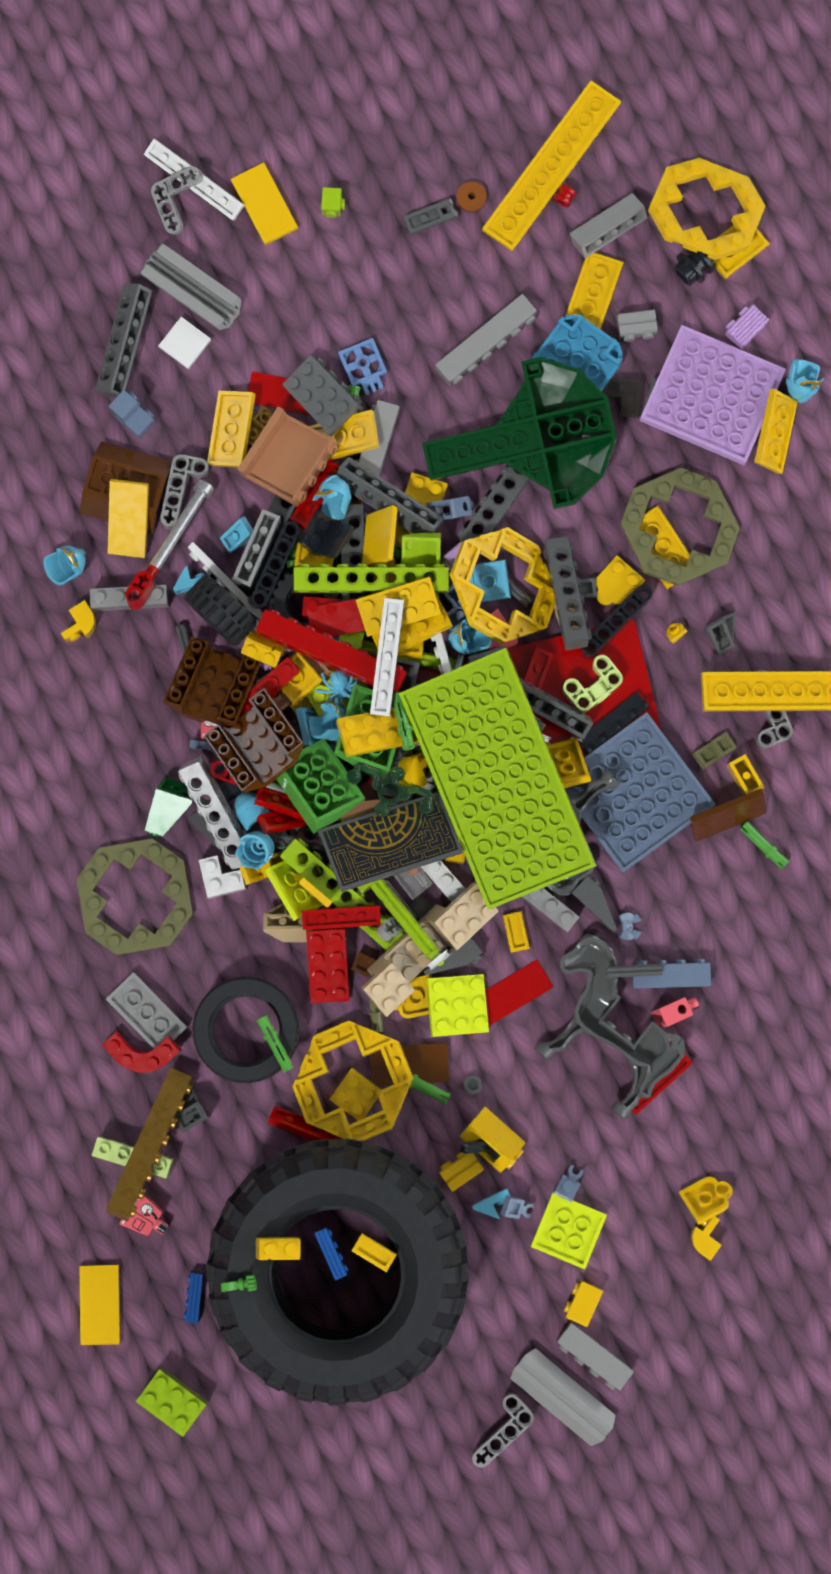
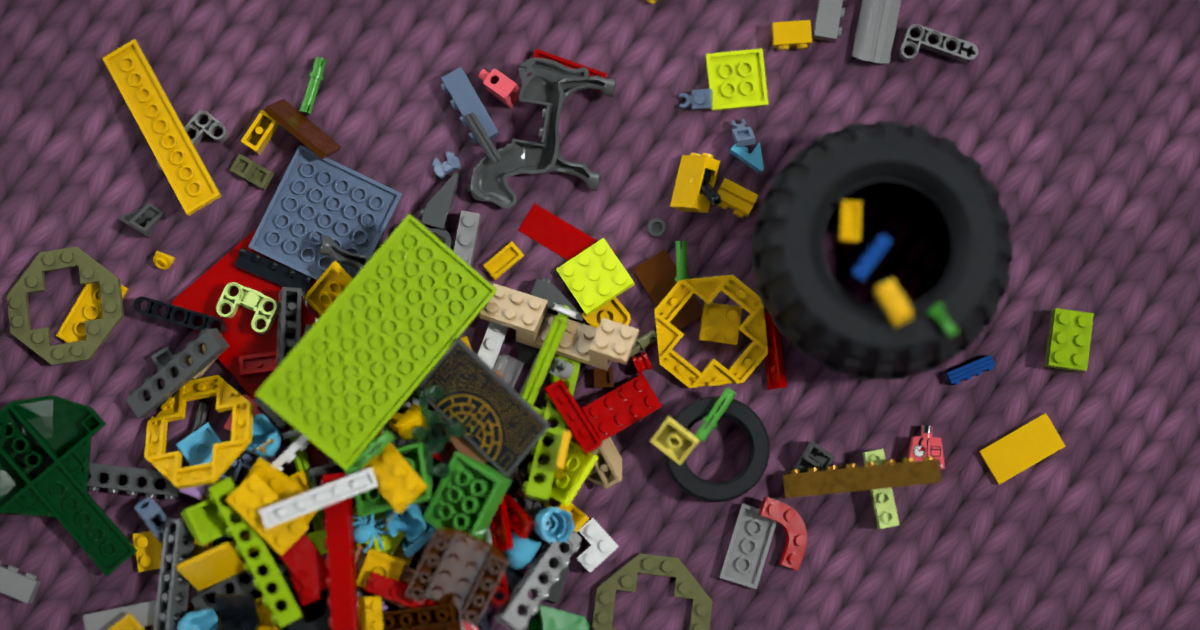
camera: 120 degrees left, 0 degrees up
yellow plate [596,555,645,605] -> none
none -> red wheel [631,352,653,375]
none -> light yellow slope [649,417,700,465]

